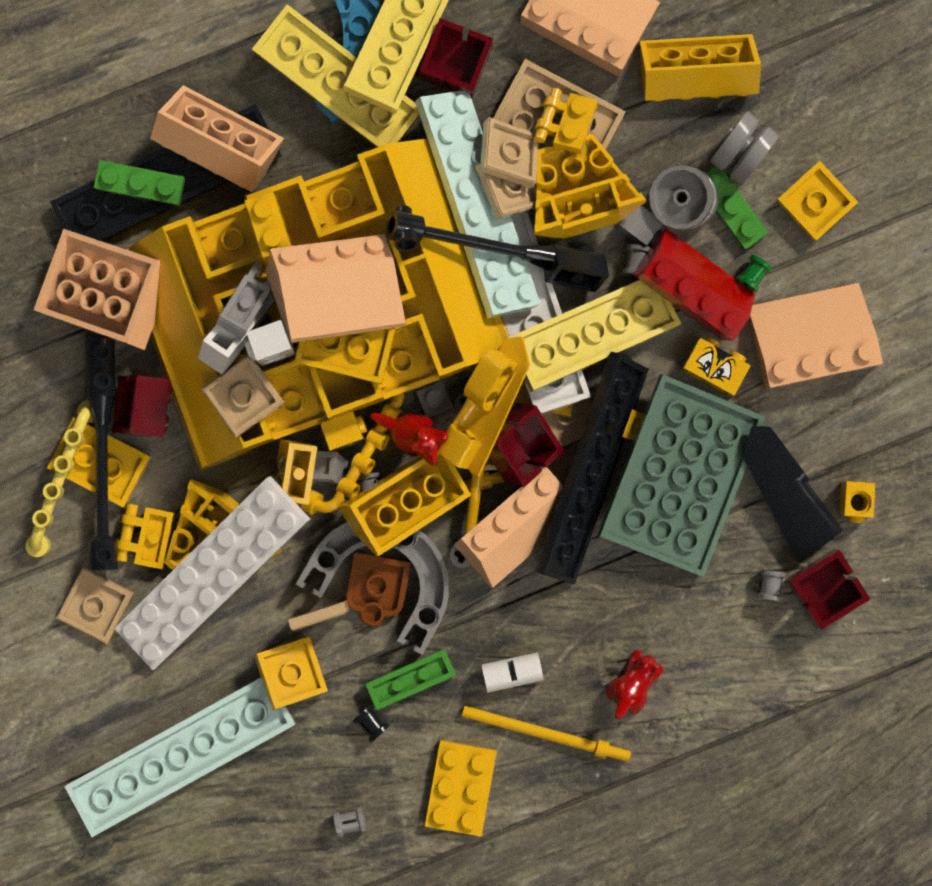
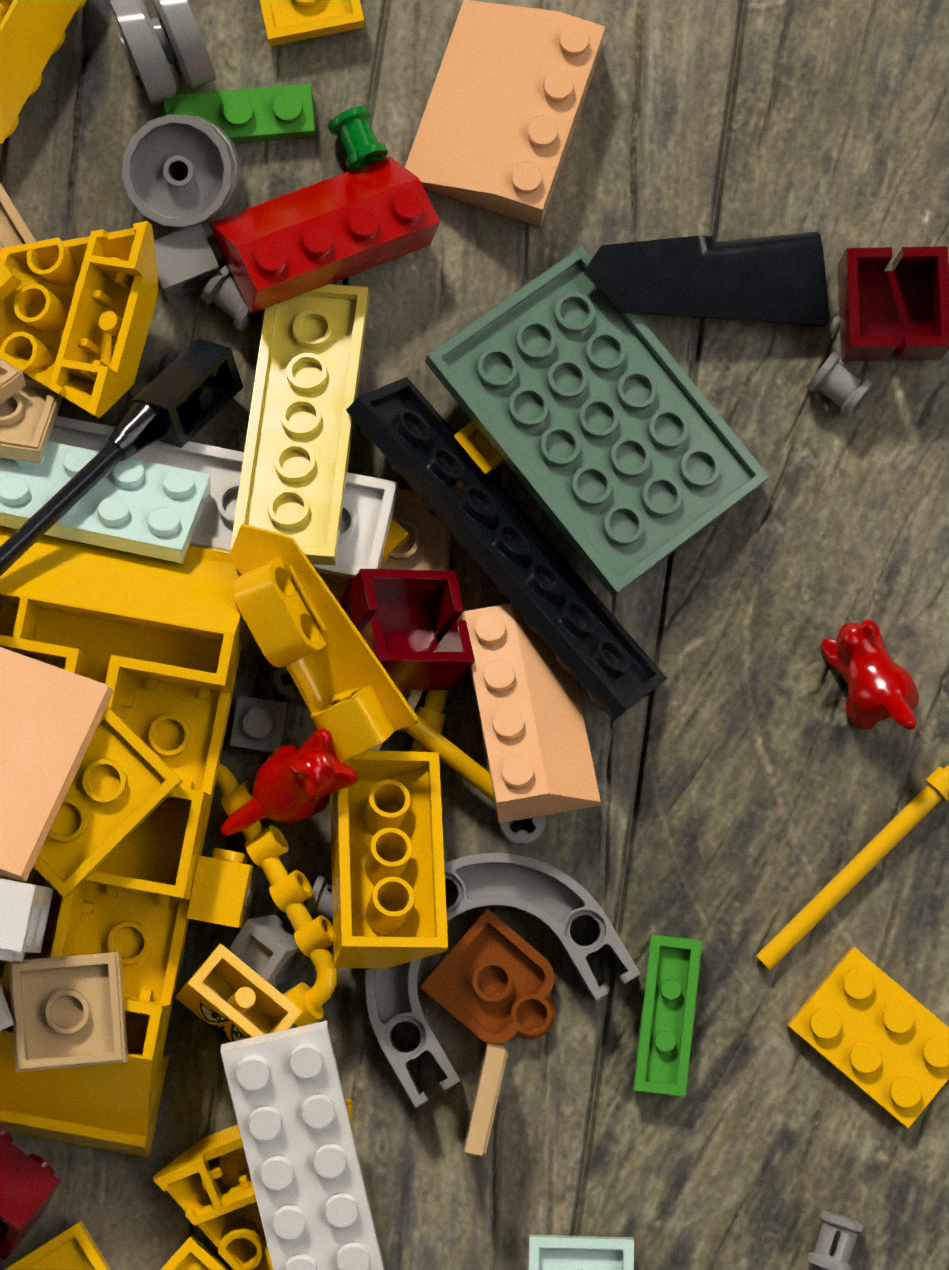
camera: 60 degrees left, 5 degrees down
yellow plate [254,636,328,710] -> none
black bush [353,704,390,743] -> none
white pin [482,652,544,693] -> none
yellow brick [681,337,751,397] -> none
yellow brick [839,481,876,523] -> none

